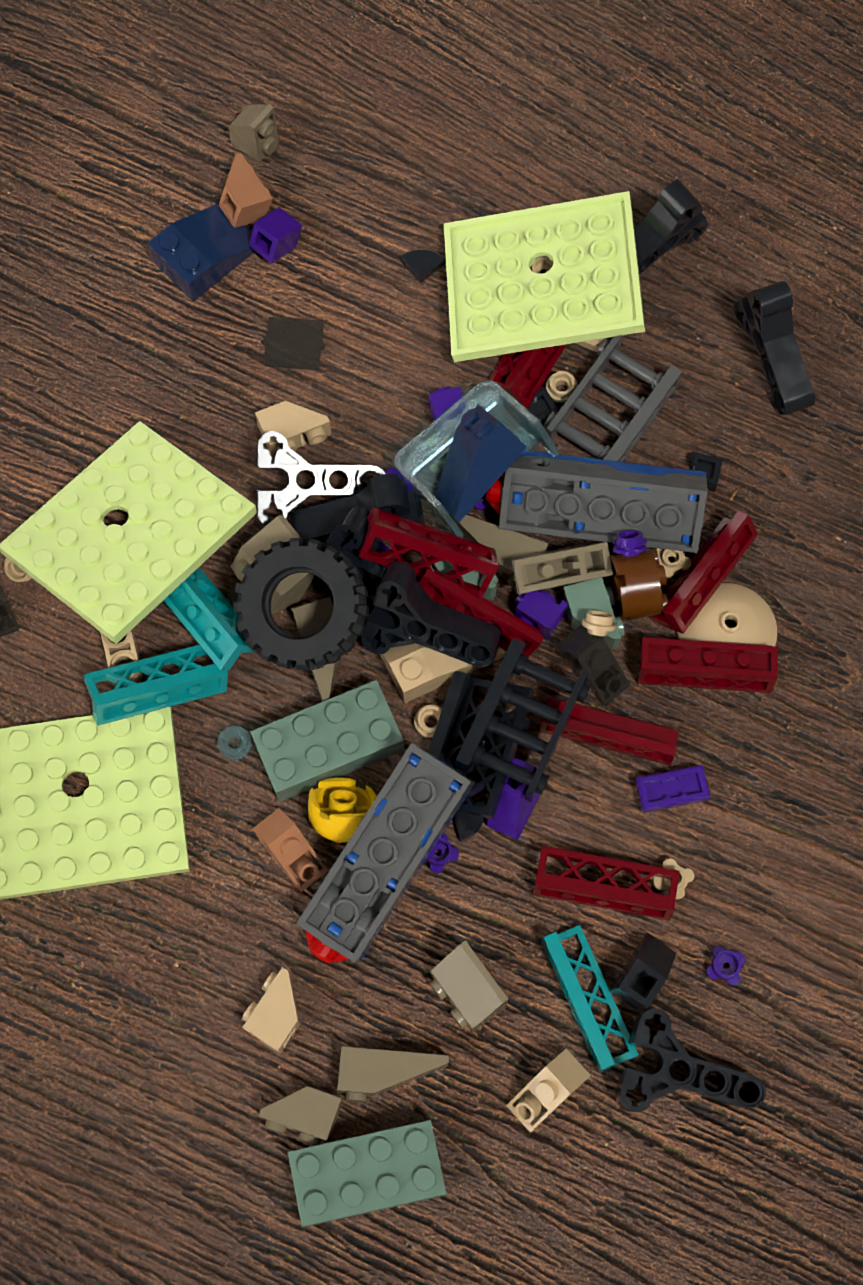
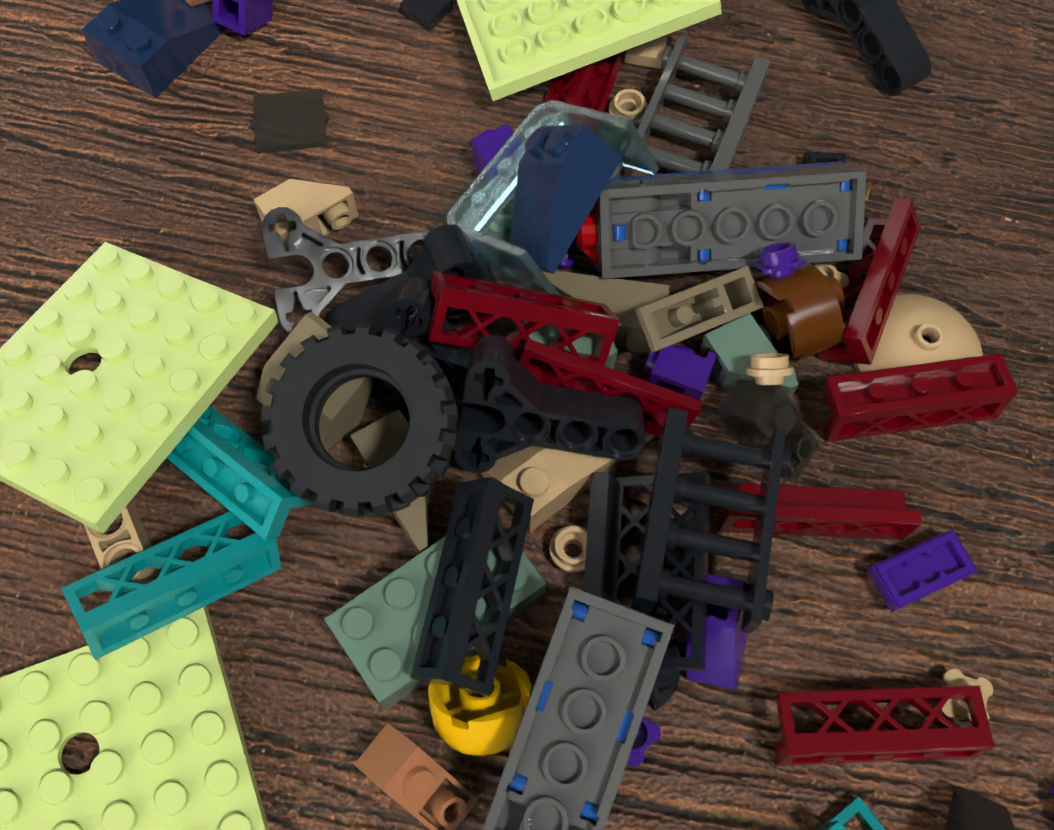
camera: 15 degrees left, 5 degrees down
clear light blue plate [218,726,252,760] -> none
none -> black fence [410,477,534,696]

